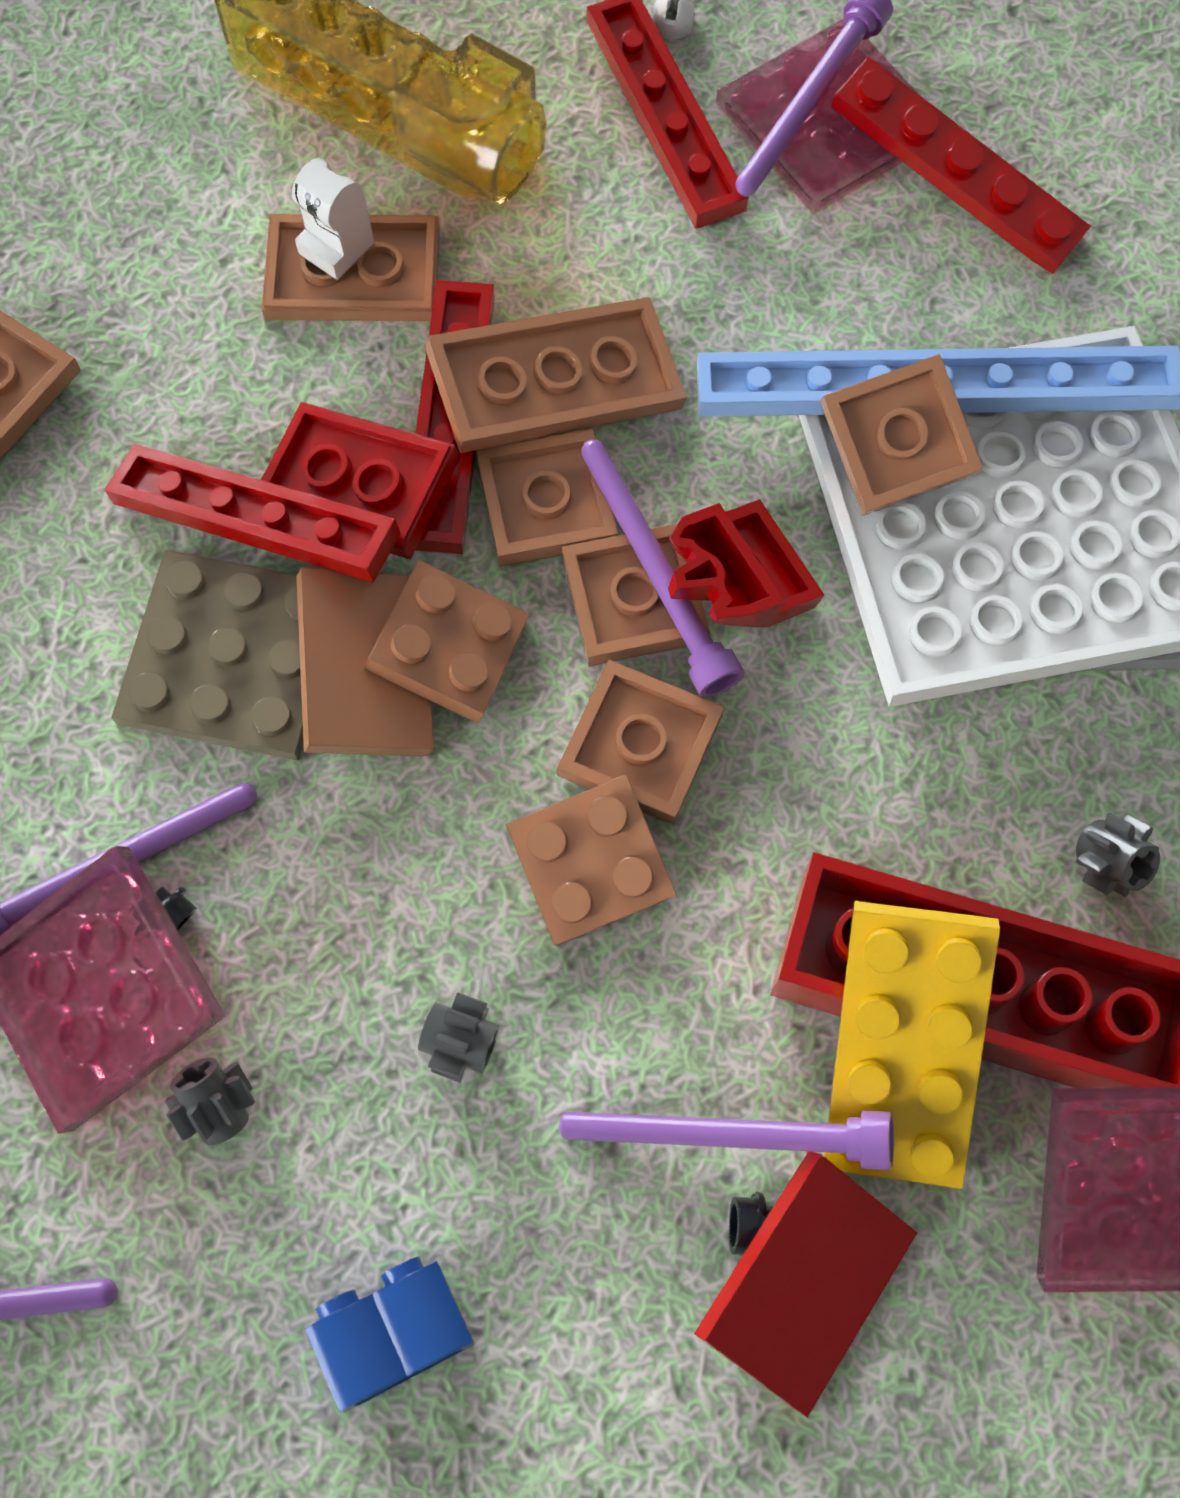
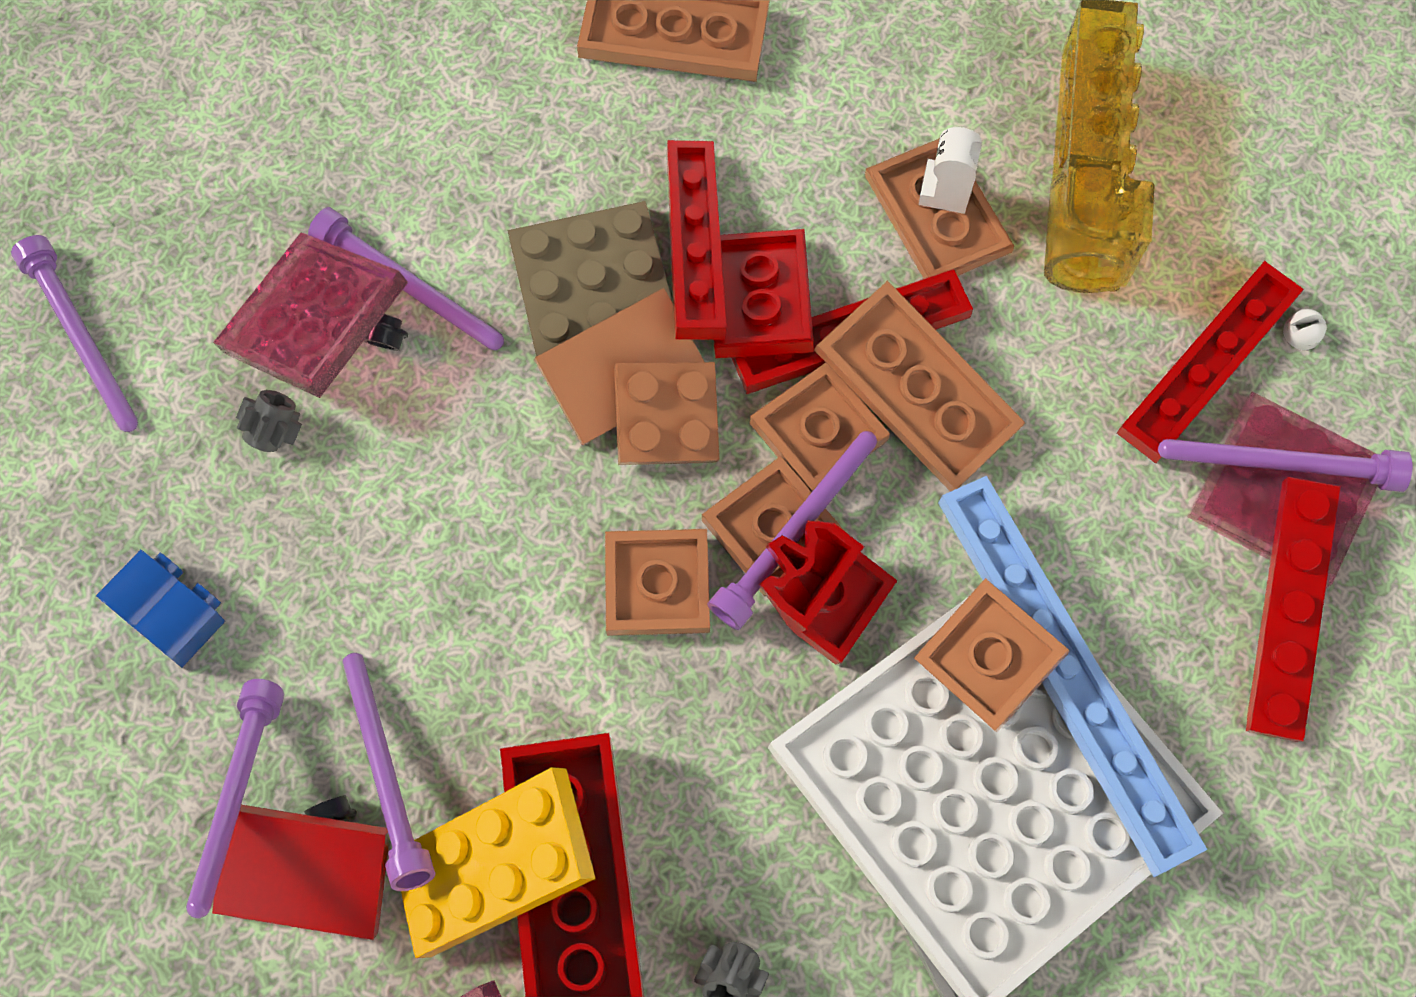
camera: 65 degrees right, 0 degrees up
dark grey gear [418,992,500,1083] -> none
nougat plate [505,774,677,946] -> none
none -> medium lavender piece [186,679,285,918]

